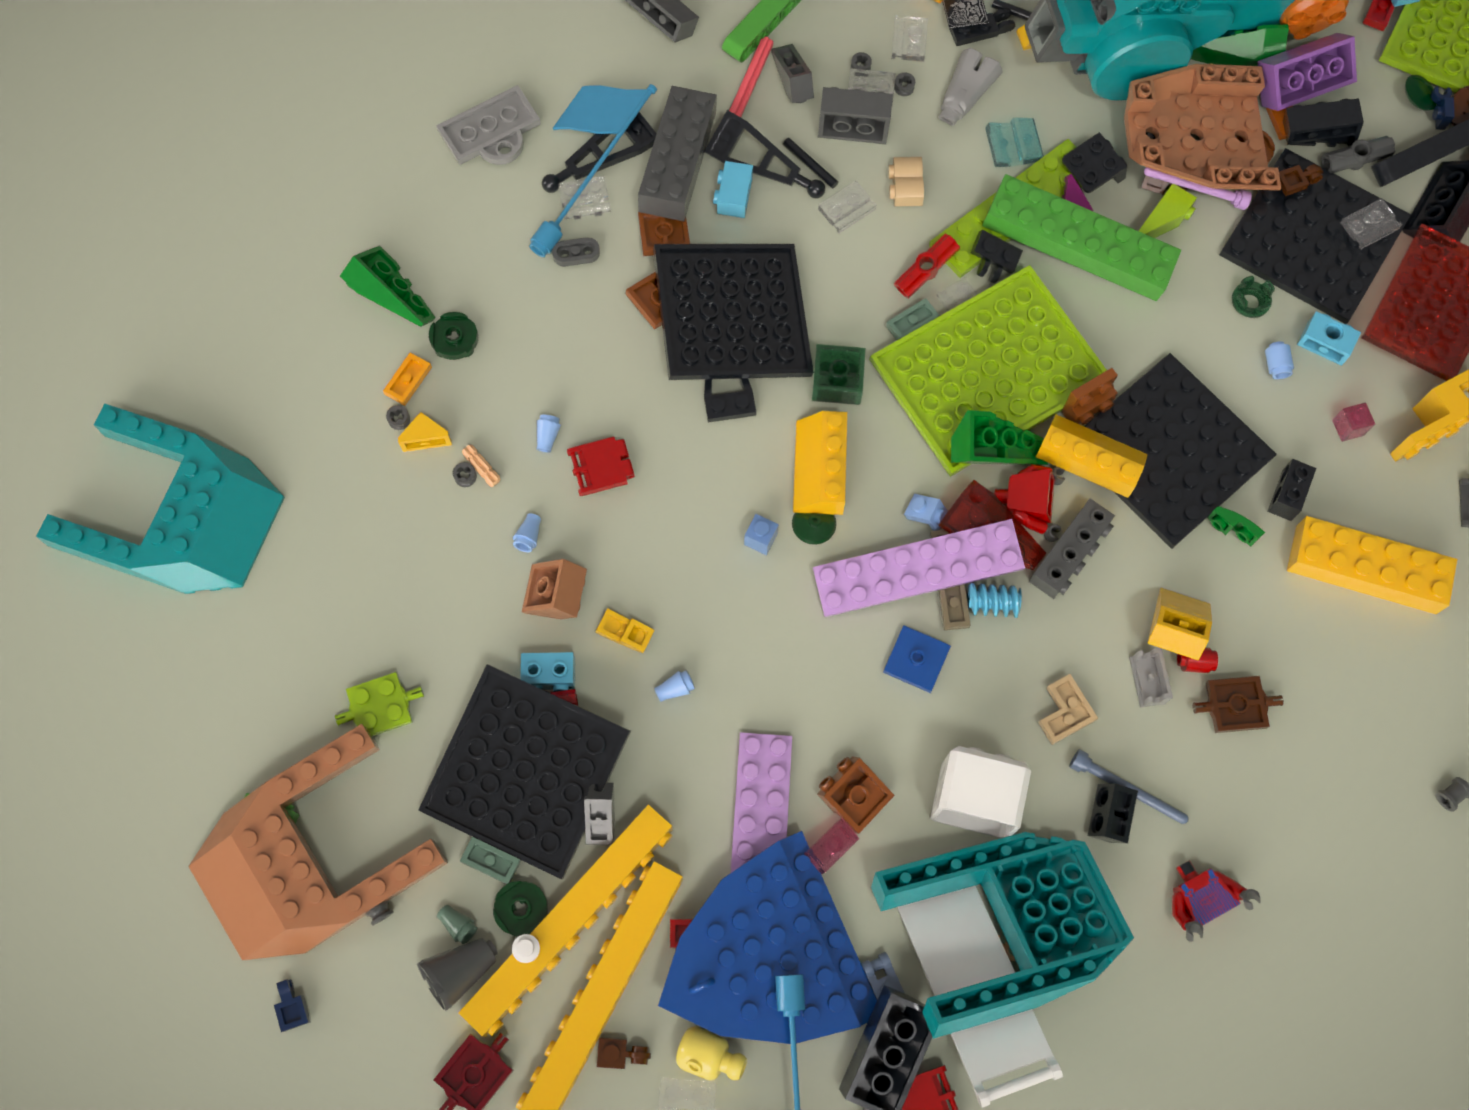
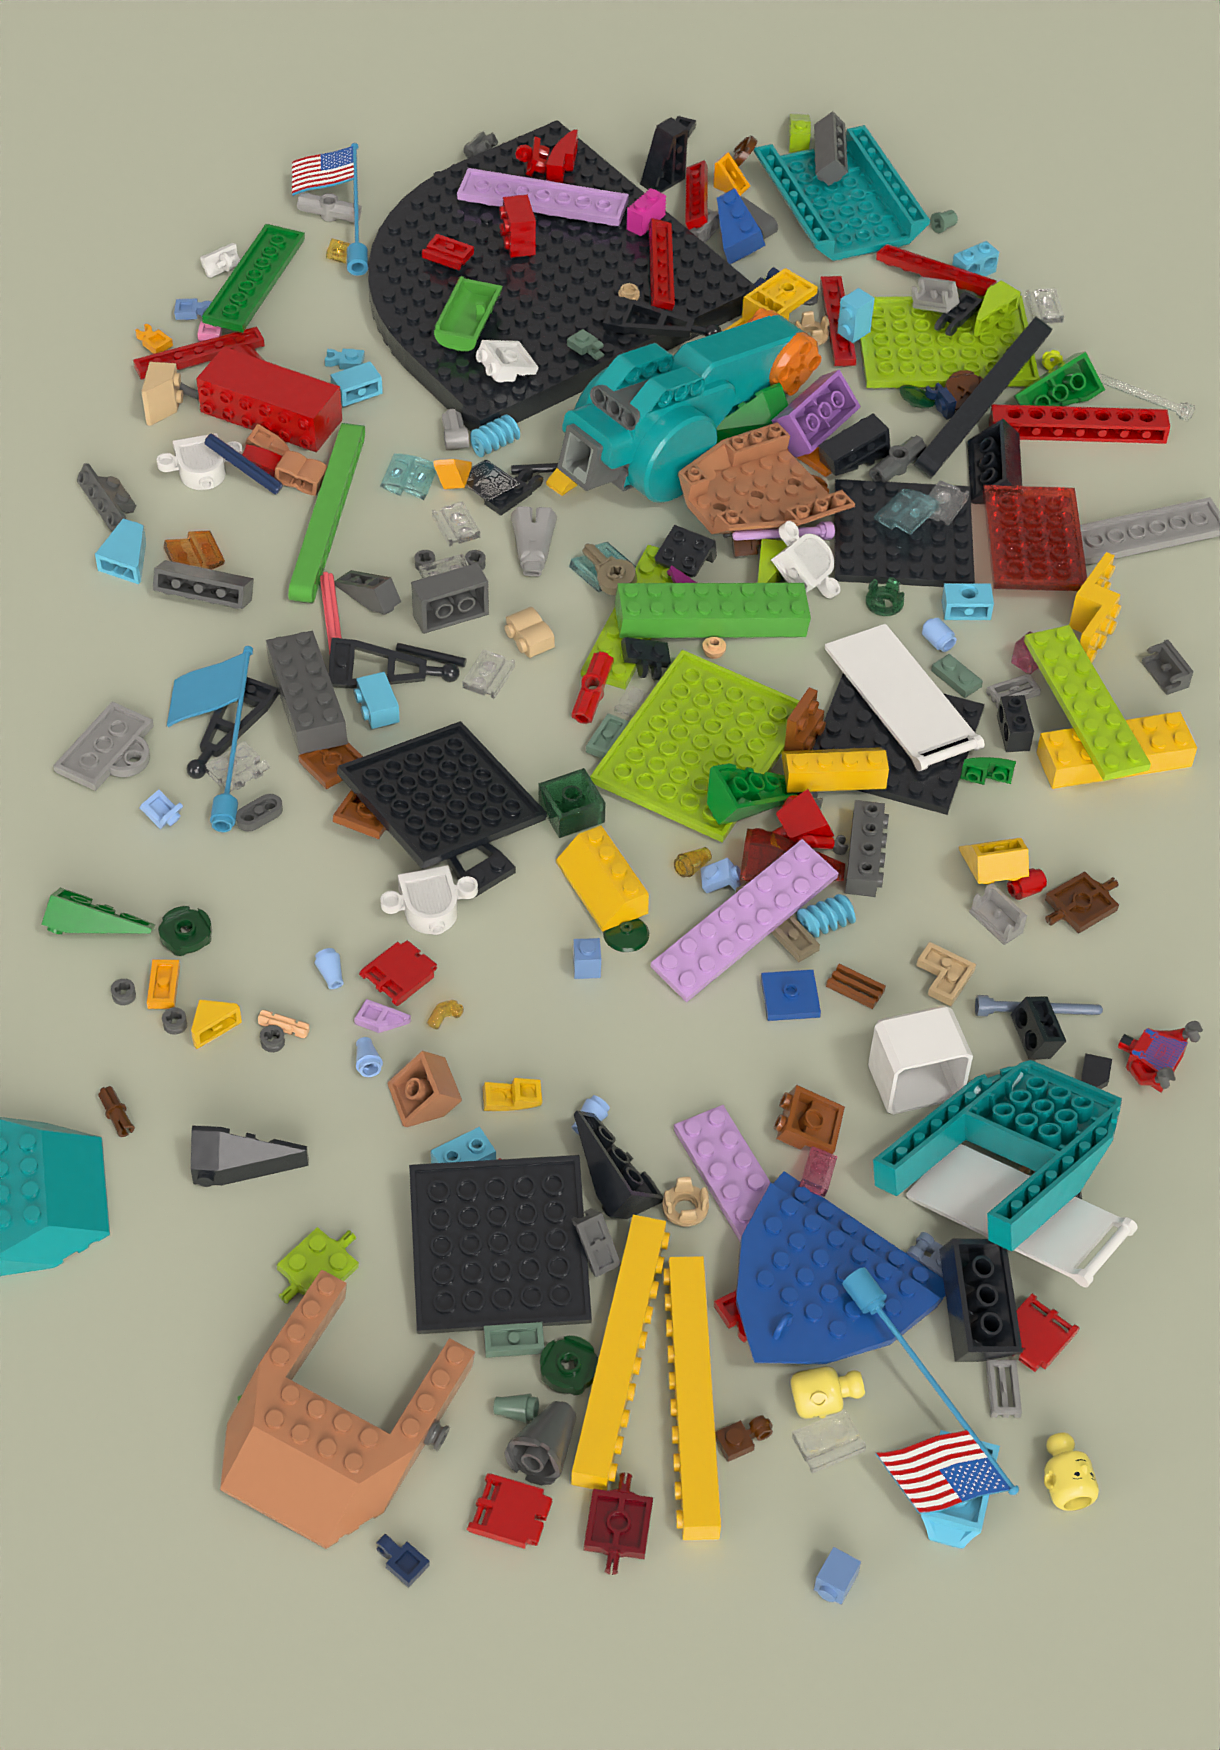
camera: 30 degrees left, 20 degrees down
white plate [512,934,540,963] -> none
reddish brown plate [1279,164,1323,196] -> none
none -> reddish brown axle [98,1086,135,1137]
none -> dark grey bush [111,979,136,1005]
none -> light blue bracket [139,790,183,830]
none -> black wedge [191,1125,309,1187]
none -> lavender tile [354,999,411,1033]
none -> white piece [380,865,478,935]
none -> clear yellow arm [426,1000,464,1030]
none -> red plate [467,1473,553,1549]
none -> black wedge [573,1110,664,1219]
none -> dark tan piece [582,543,637,596]
none -> tan piece [662,1177,709,1227]
none -> clear yellow cone [674,847,712,877]
none -> light nougat plate [702,637,726,659]
none -> white piece [771,521,841,599]
none -> white flag [825,624,984,771]
none -> dark orange tile [826,963,886,1009]
none -> clear light blue slope [874,489,939,535]
none -> sand green plate [931,654,983,698]
none -> light grey tile [986,674,1041,708]
none -> lime plate [1024,625,1151,781]
none -> black tile [1081,1053,1112,1089]

